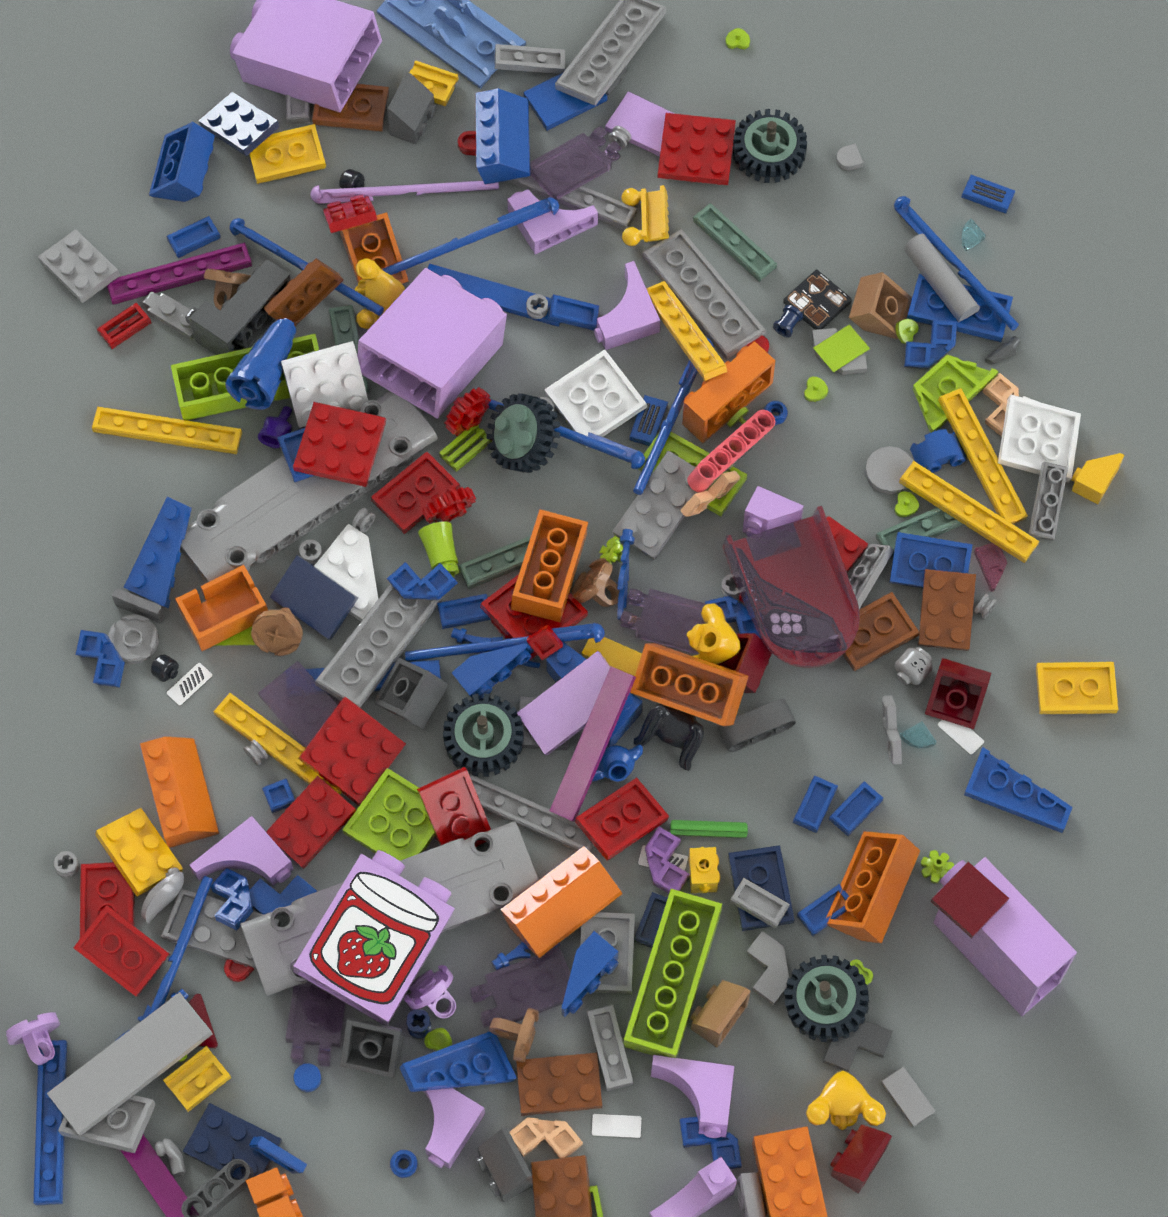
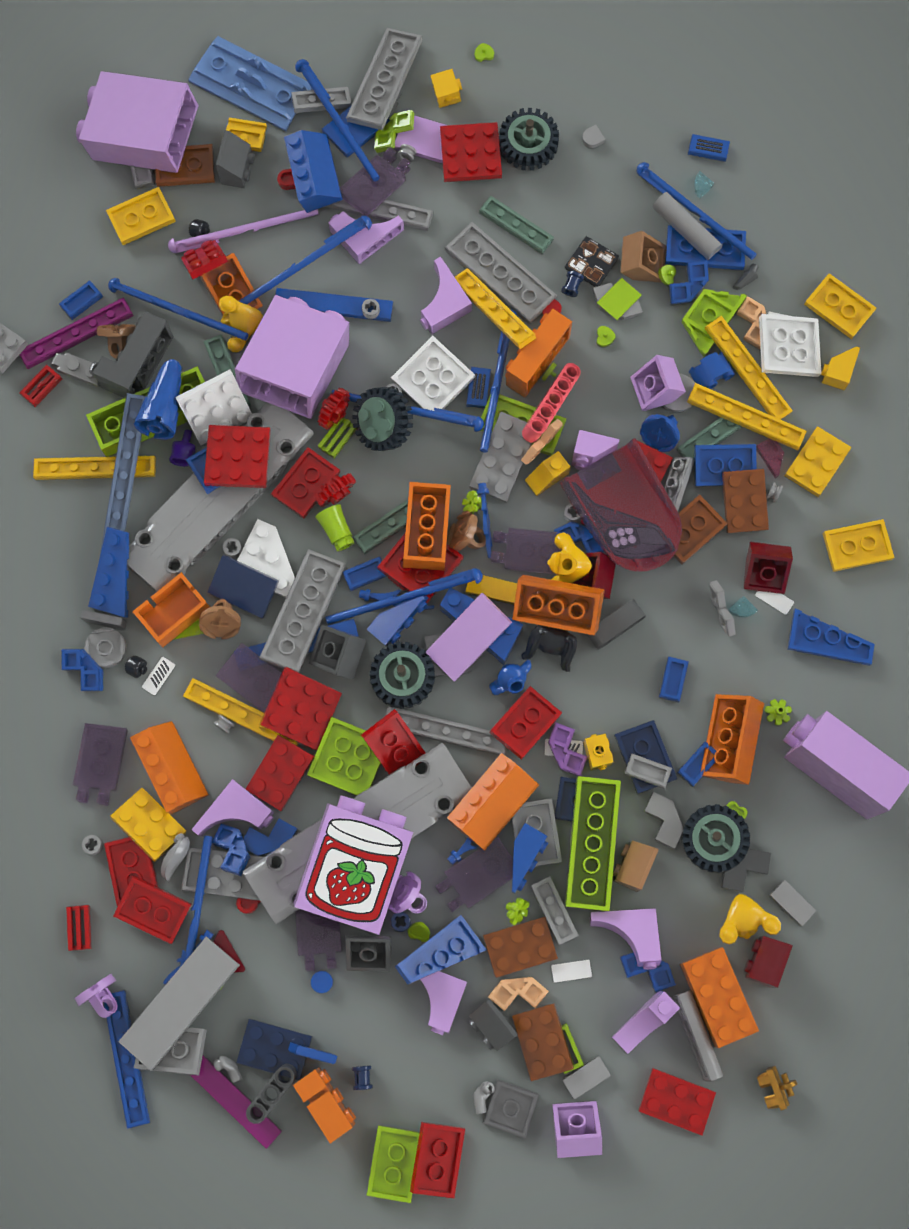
camera: 10 degrees left, 10 degrees up
blue slope [149,122,215,202] -> none
yellow plate [163,1046,231,1112] -> none
plate [199,92,280,156] -> none
blue tile [262,778,295,813] -> none
dark orange plate [264,258,344,326] -> none
light grey bush [352,507,376,533] -> none
blue tile [386,562,458,600] -> none
blue plate [390,1150,418,1178] -> none
medium nougat tile [489,1008,539,1063] -> none
red tile [527,624,563,660] -> none
blue tile [548,294,599,331] -> none
tile [549,667,636,822] -> none
yellow gear [621,185,669,246] -> none
bright green axle [670,820,748,838] -> none
blue plate [763,401,788,425] -> none
blue tile [829,781,883,837] -> none
lime piece [894,491,919,517] -> none
light grey head [894,647,933,685] -> none
dark red tile [931,862,1009,939] -> none
light grey tile [1029,461,1068,541] -> none
none -> red tile [66,905,92,951]
none -> clear purple tile [73,723,128,806]
none -> sand blue tile [100,393,147,554]
none -> blue bar [295,59,380,182]
none -> dark blue bush [352,1065,373,1090]
none -> lime tile [374,110,415,153]
none -> yellow head [431,69,462,108]
none -> lime plant [506,897,529,925]
none -> yellow slope [525,451,571,496]
none -> lavender slope [630,355,686,411]
none -> blue tile [640,414,680,452]
none -> yellow plate [784,426,852,498]
none -> yellow plate [804,273,876,339]

